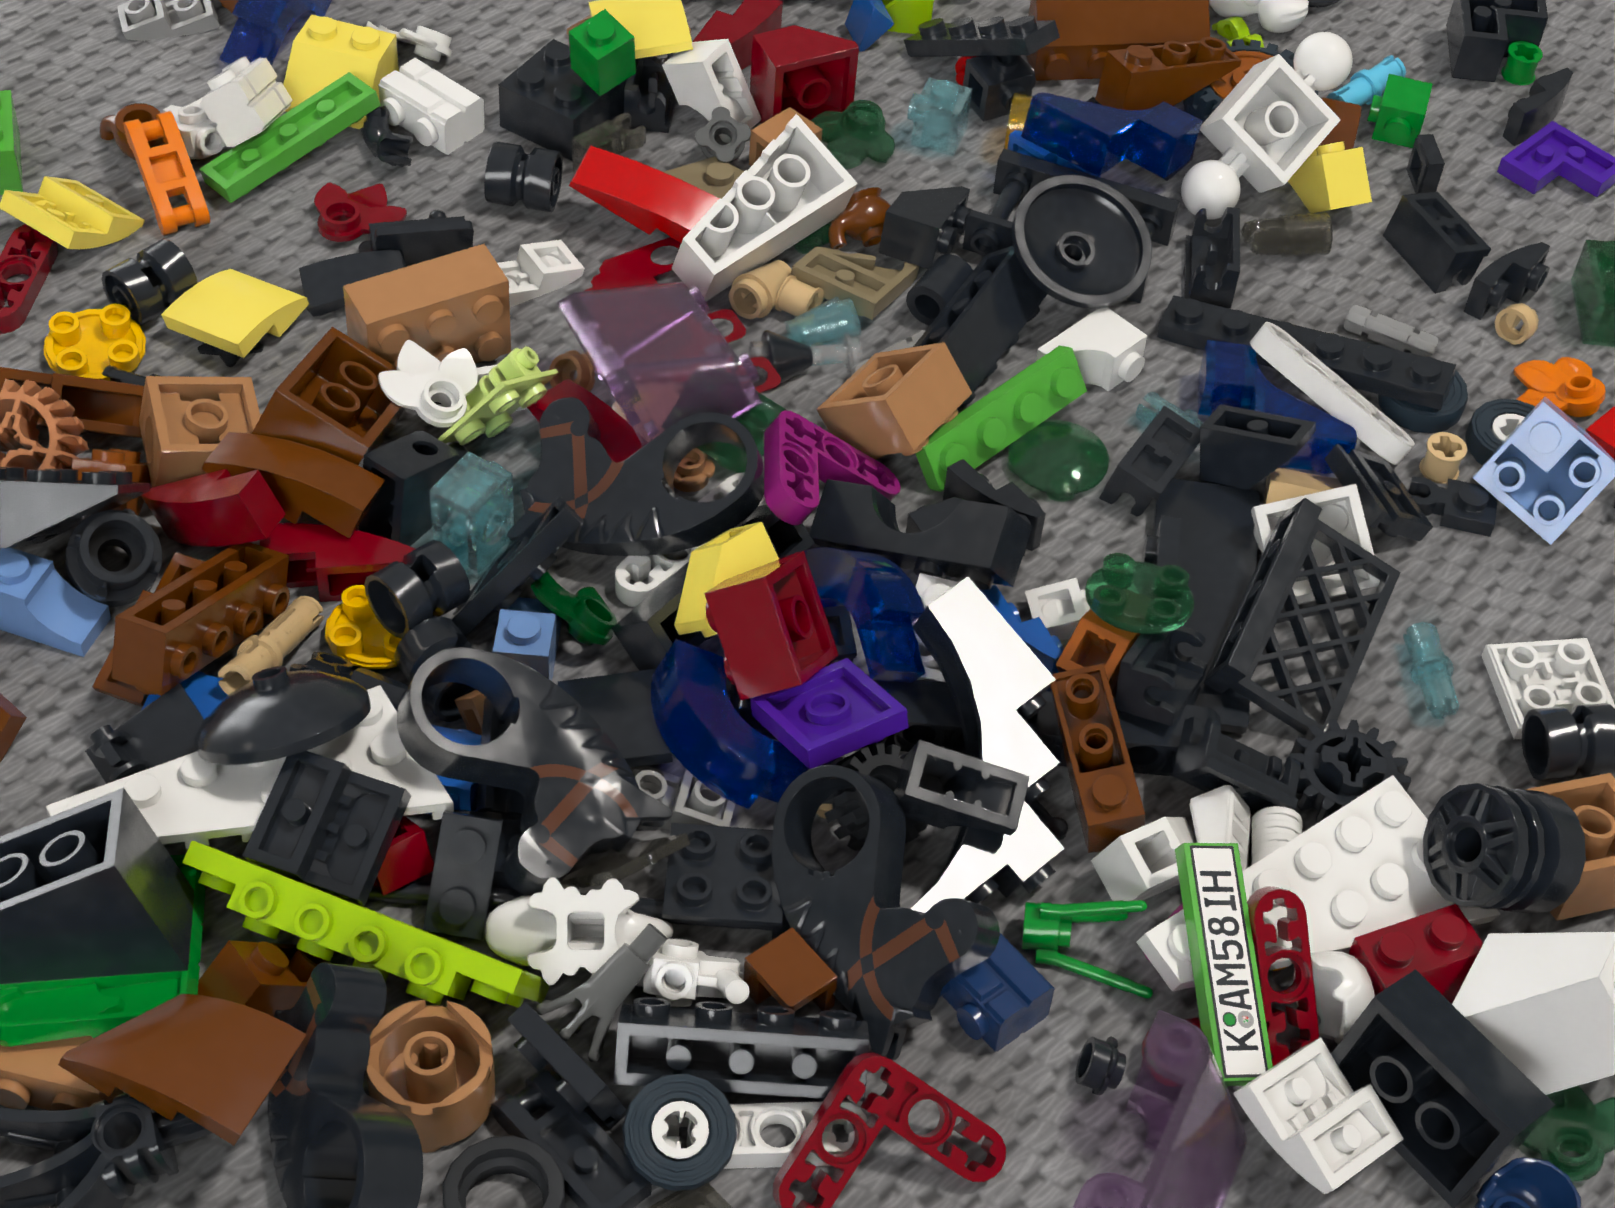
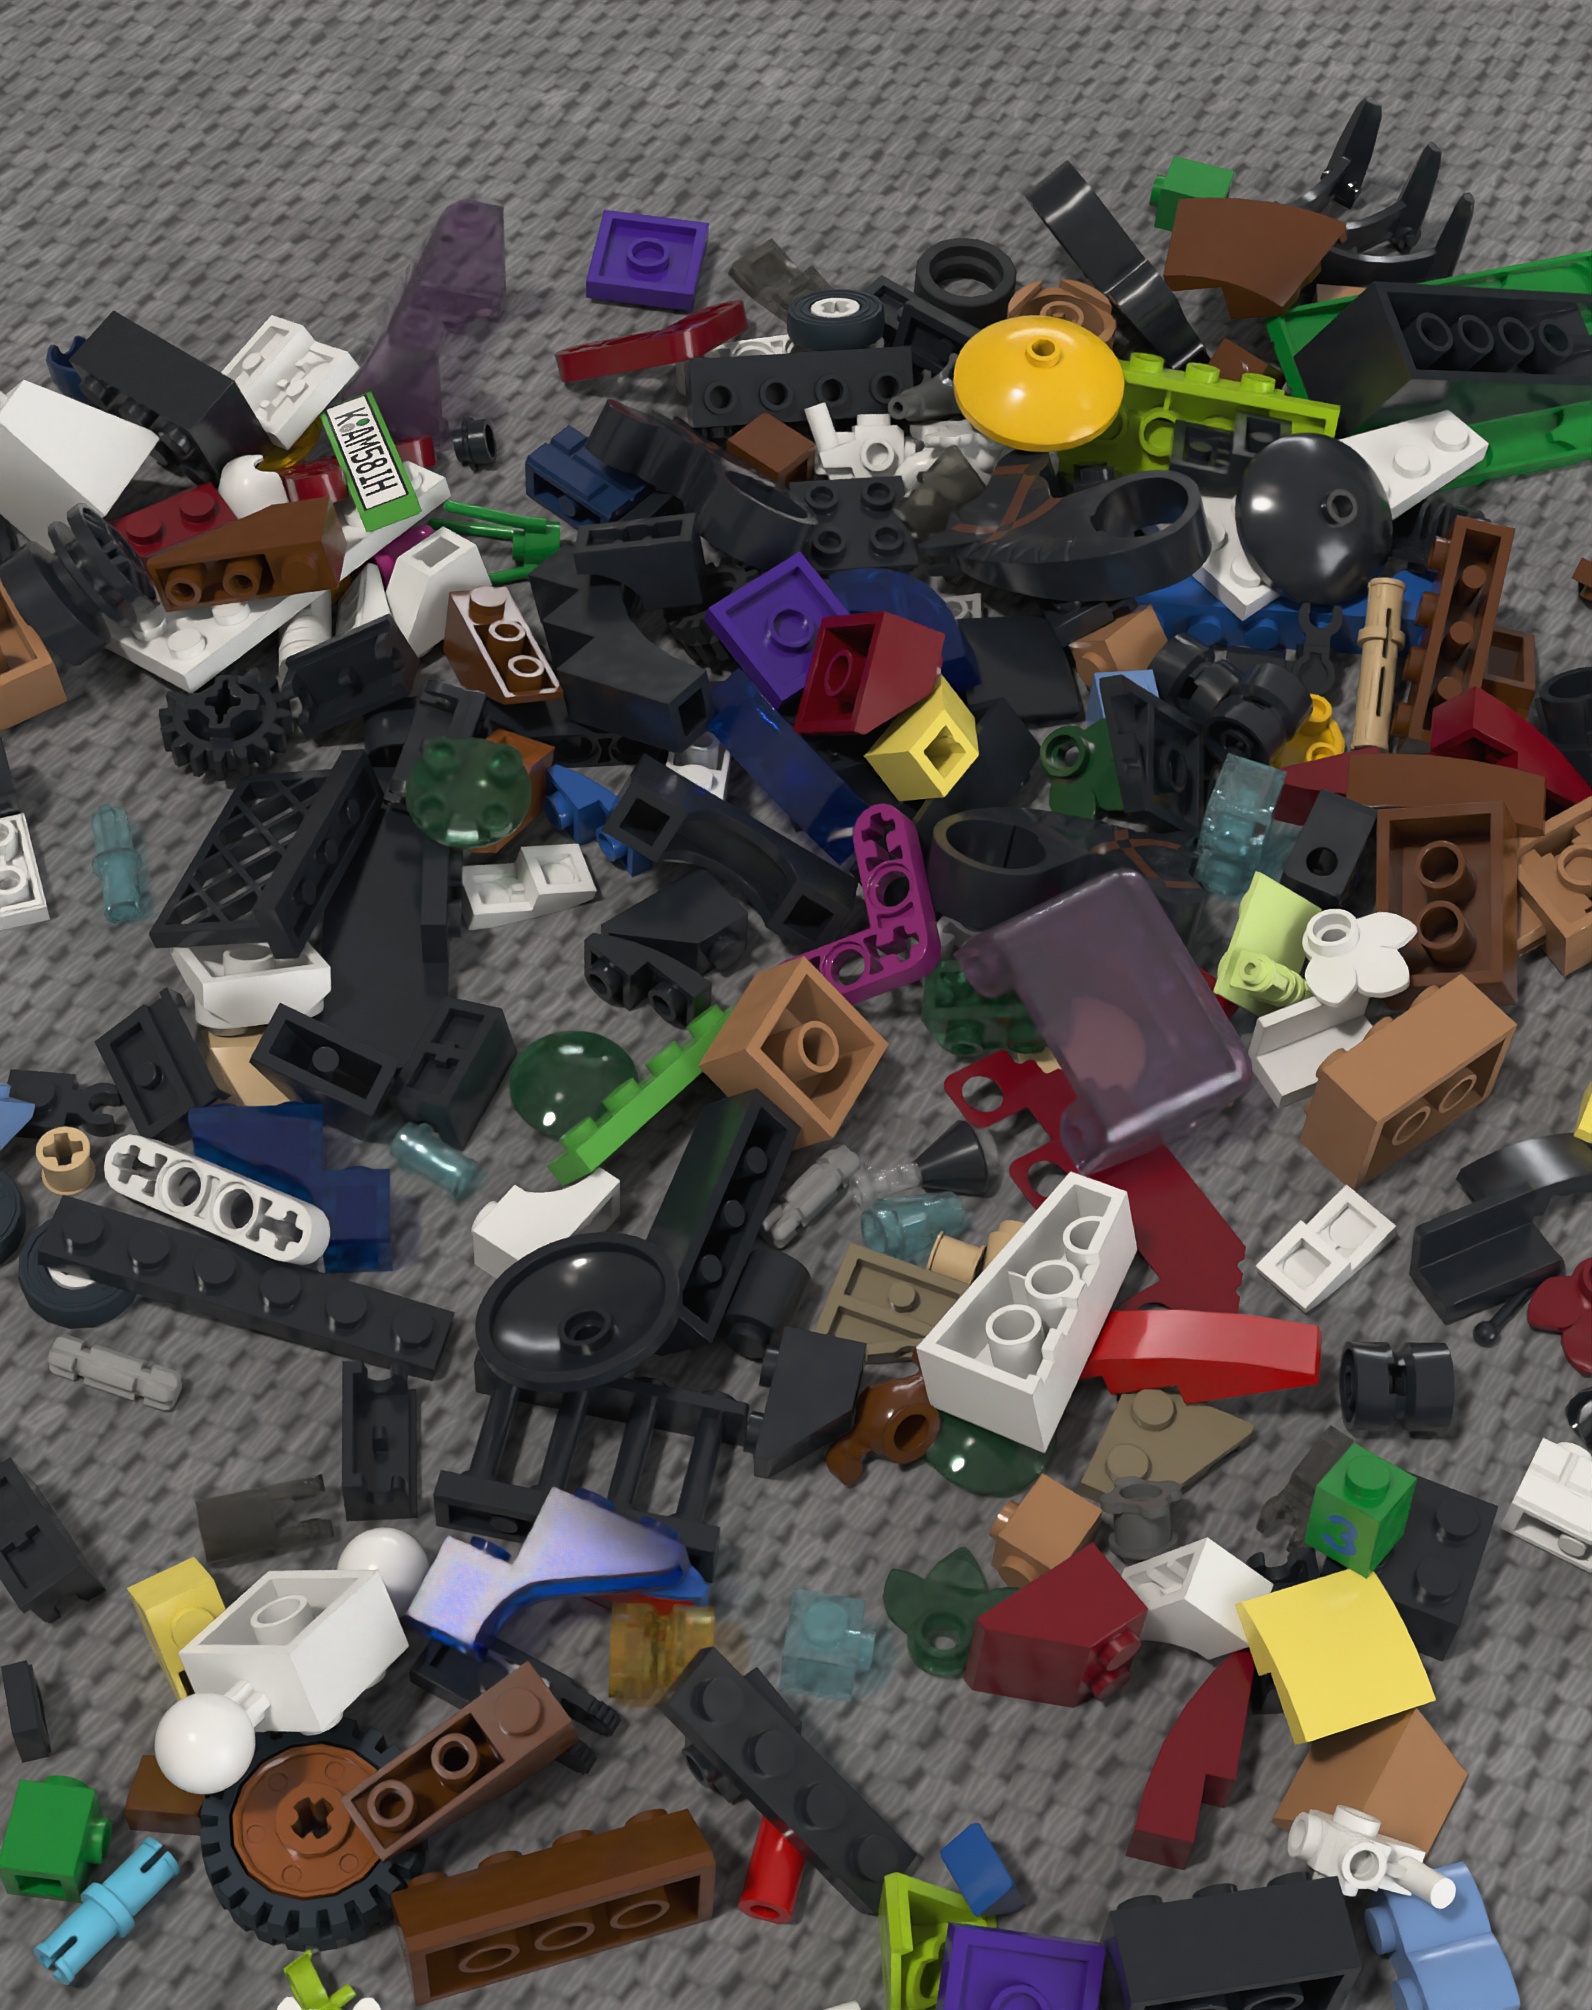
camera: 170 degrees right, 5 degrees up
none -> reddish brown slope [146,496,347,612]
none -> yellow dish [953,315,1124,452]

